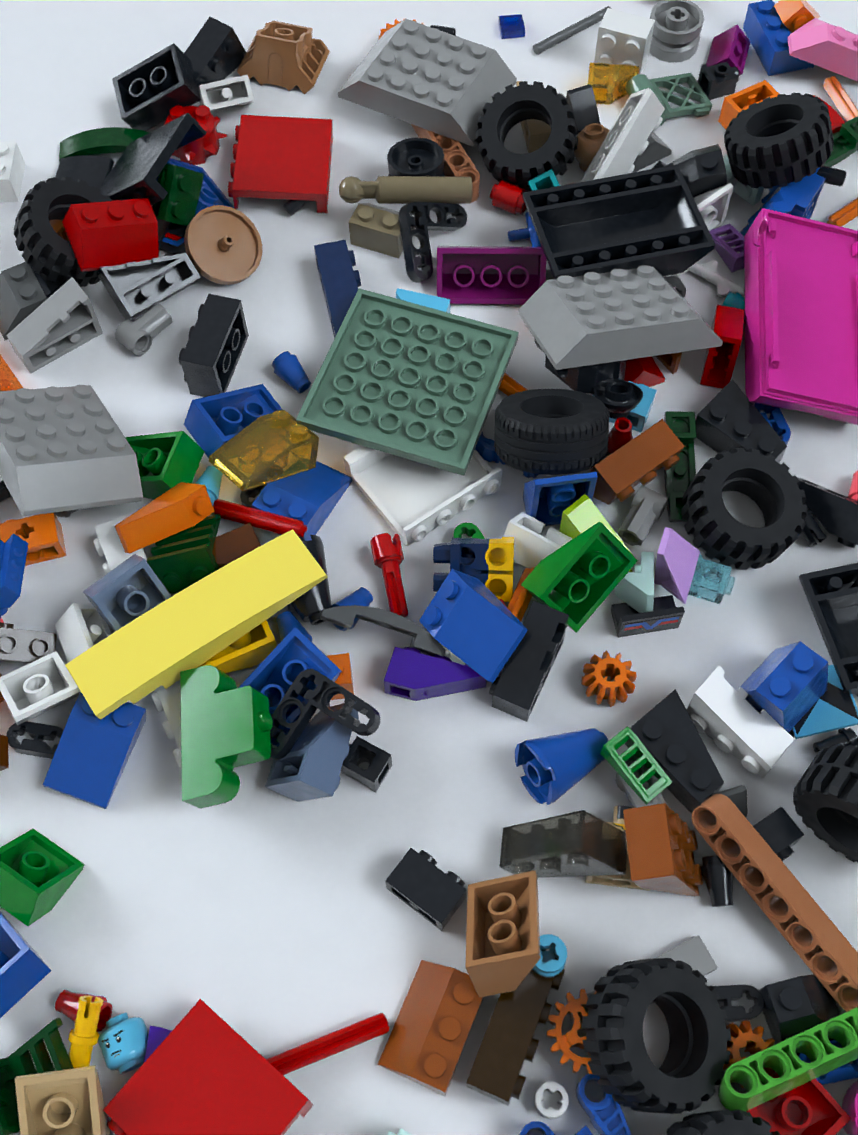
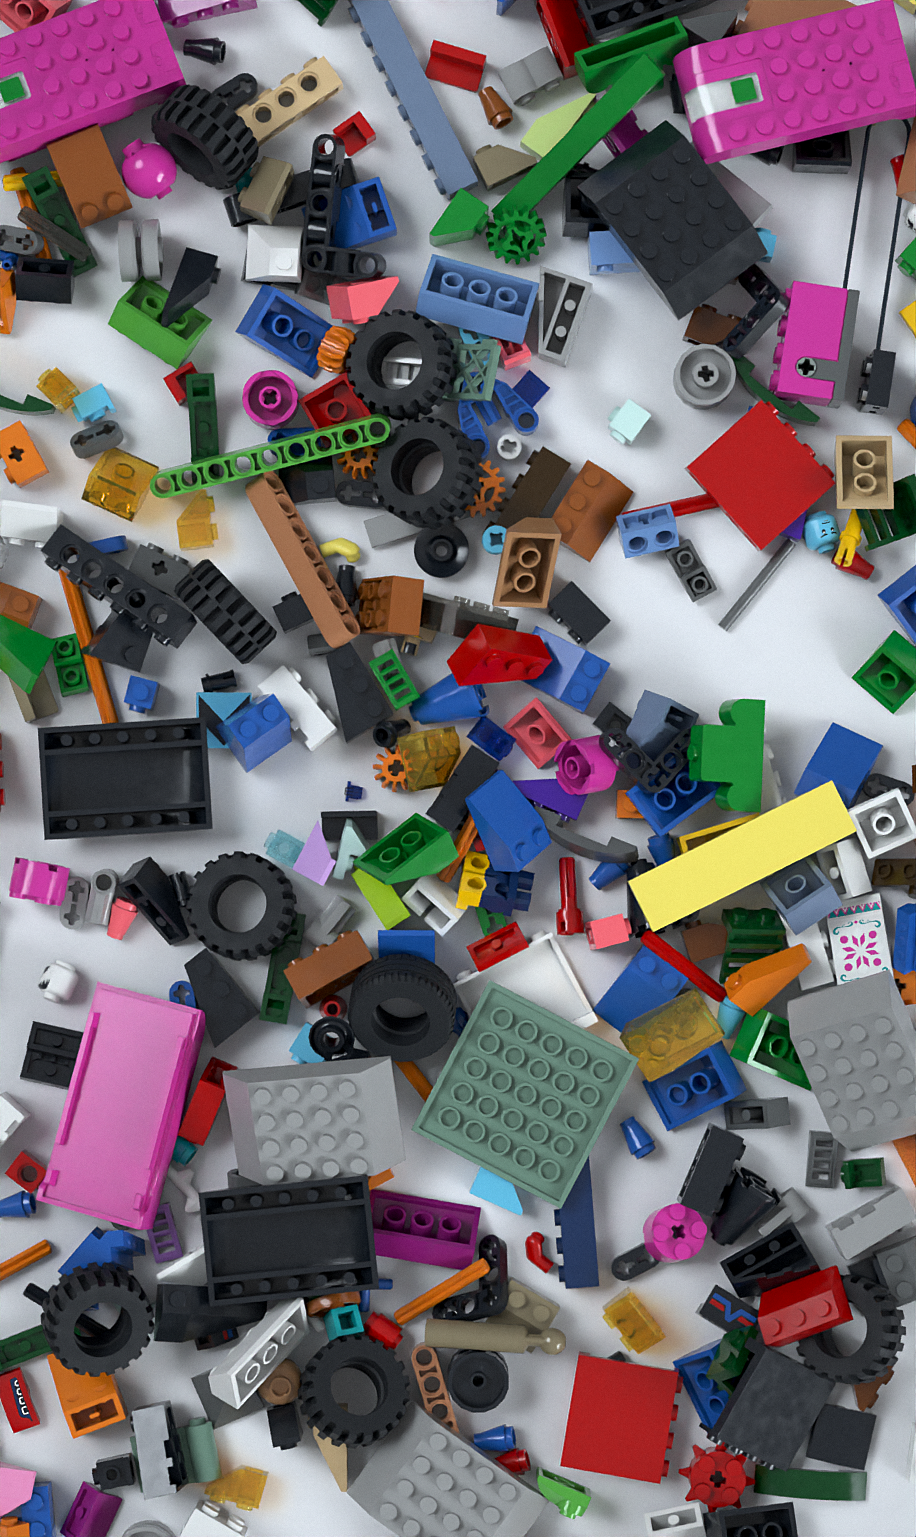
camera: 175 degrees left, 25 degrees up
medium nougat piece [184,205,262,285] -> none
none -> wedge [130,1400,189,1500]
none -> light yellow arm [319,538,360,563]
none -> clear blue piece [344,781,363,802]
none -> black cone [373,719,411,748]
none -> orange axle [394,1258,490,1325]
none -> clear yellow slope [397,726,461,792]
none -> black dish [414,523,469,578]
none -> red wedge [446,624,552,686]
none -> clear blue bracket [466,716,516,761]
none -> red panel [466,921,529,973]
none -> blue cone [474,1424,516,1452]
none -> red cone [494,1447,531,1475]
none -> coral slope [503,697,572,769]
none -> blue slope [520,626,610,714]
none -> red arm [525,1232,554,1274]
none -> bright green slope [536,1467,592,1519]
none -> dark pink brick [554,735,620,795]
none -> coral slope [584,913,632,950]
none -> clear yellow slope [602,1286,666,1354]
none -> black beam [611,1243,660,1281]
none -> medium blue brick [616,504,679,559]
none -> dark pink brick [643,1203,707,1263]
none -> dark grey slope [664,539,717,602]
none -> black cone [710,1166,782,1246]
none -> dark grey bar [718,538,796,631]
none -> dark grey slope [724,1097,791,1130]
none -> dark grey slope [805,1130,838,1188]
none -> white tile [827,893,895,985]
none -> dark green bracket [840,1157,886,1189]

